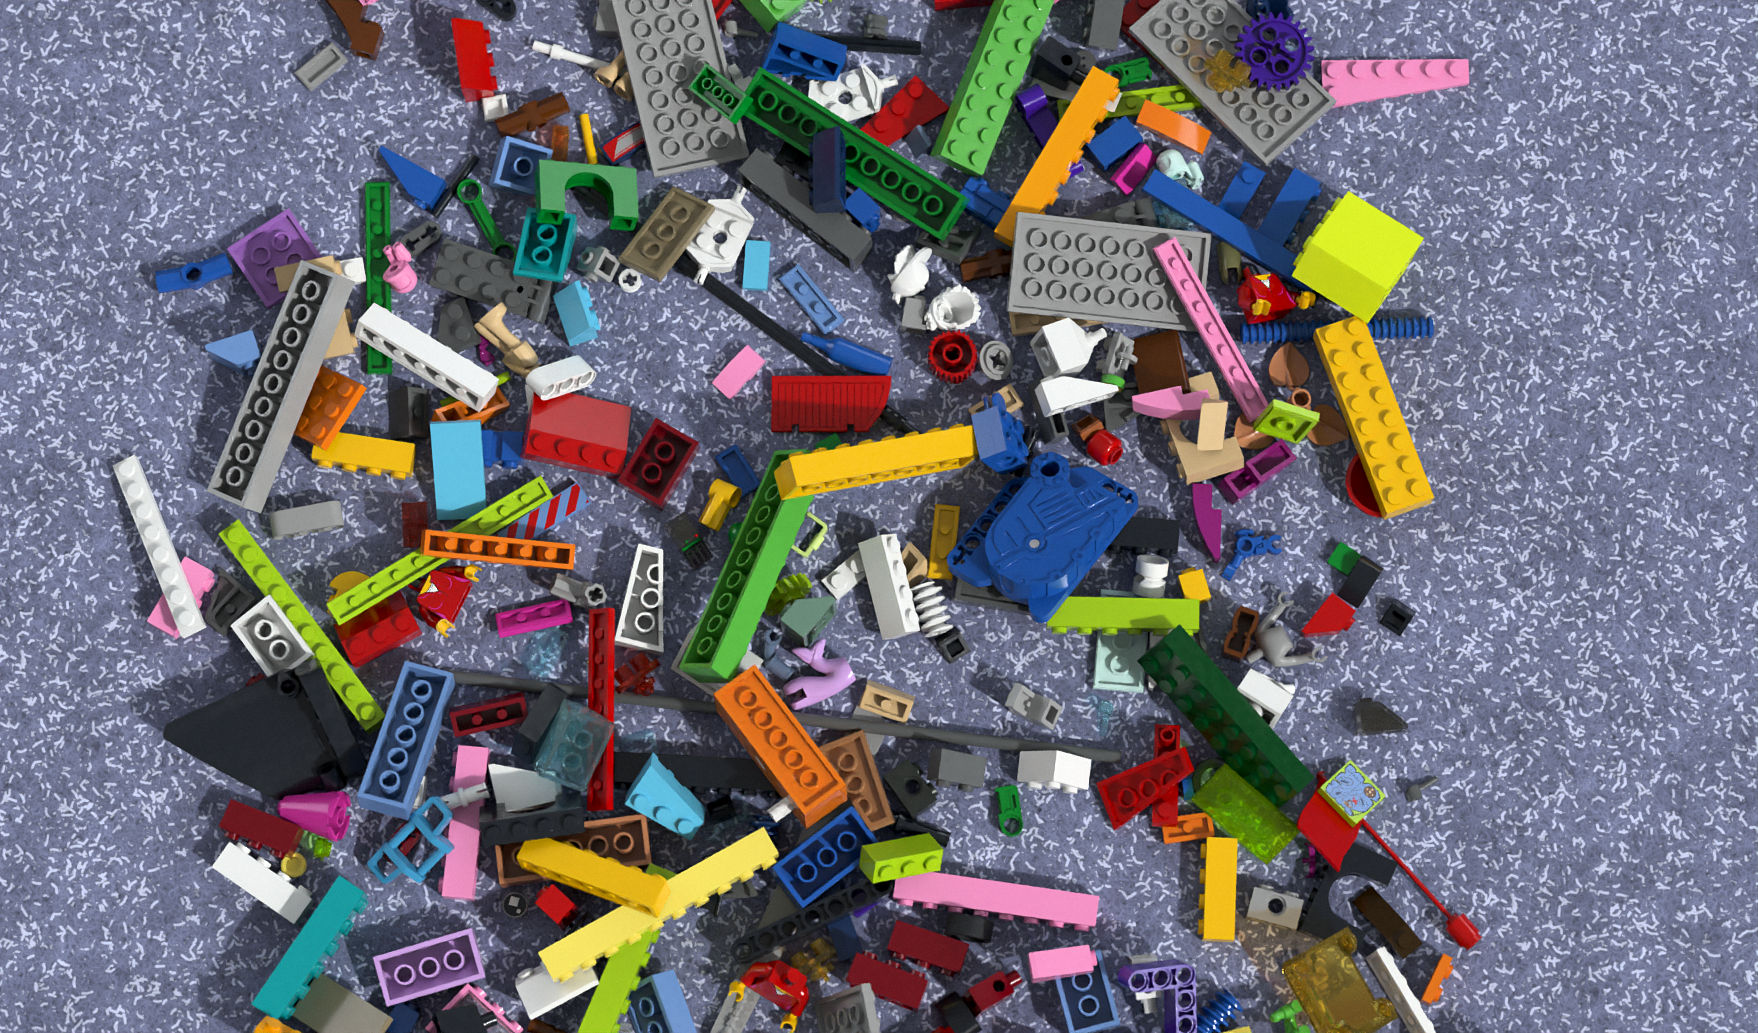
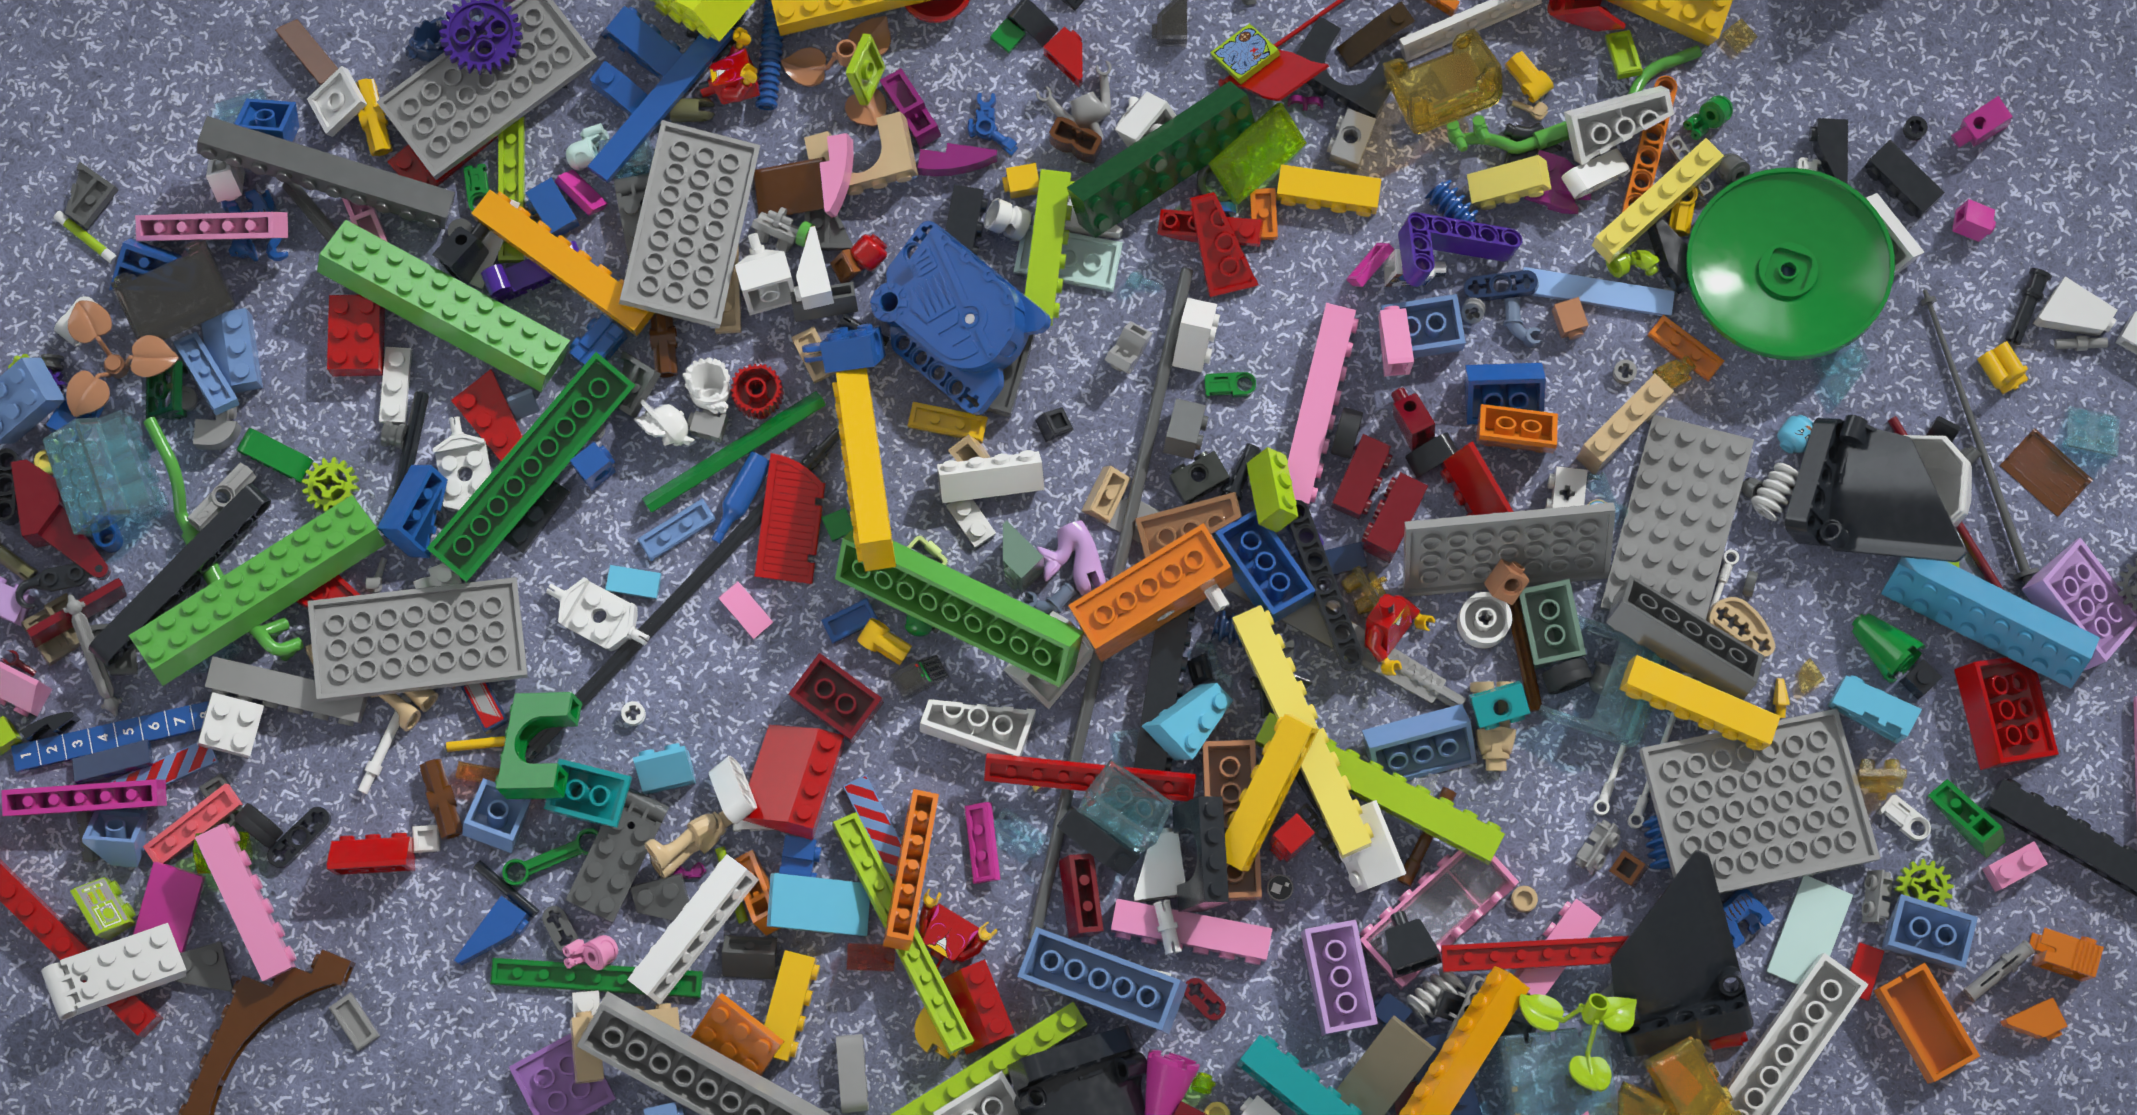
camera: 85 degrees left, 0 degrees up
dark azure bar [367,796,454,884] -> none
light grey piece [548,573,607,612] -> none
light grey brick [576,246,620,283] -> none
clear red hips [614,652,661,697] -> none
dark tan tile [618,186,715,283] -> none
green piece [688,63,754,124] -> none
dark grey brick [738,148,872,273] -> none
lime gear [764,573,812,616] -> none
dark blue slope [809,126,846,213] -> none
white piece [911,581,953,637] -> none
light grey gear [977,341,1013,381] -> none
orange slope [1135,99,1212,155] -> none
bright pink tile [1152,237,1269,423] -> none
tan slope [1196,398,1228,451] -> none
clear yellow hips [1203,49,1252,94] -> none
none -> white plate [379,347,412,424]
none -> green tile [642,391,826,513]
none -> dark pink tile [1347,243,1395,287]

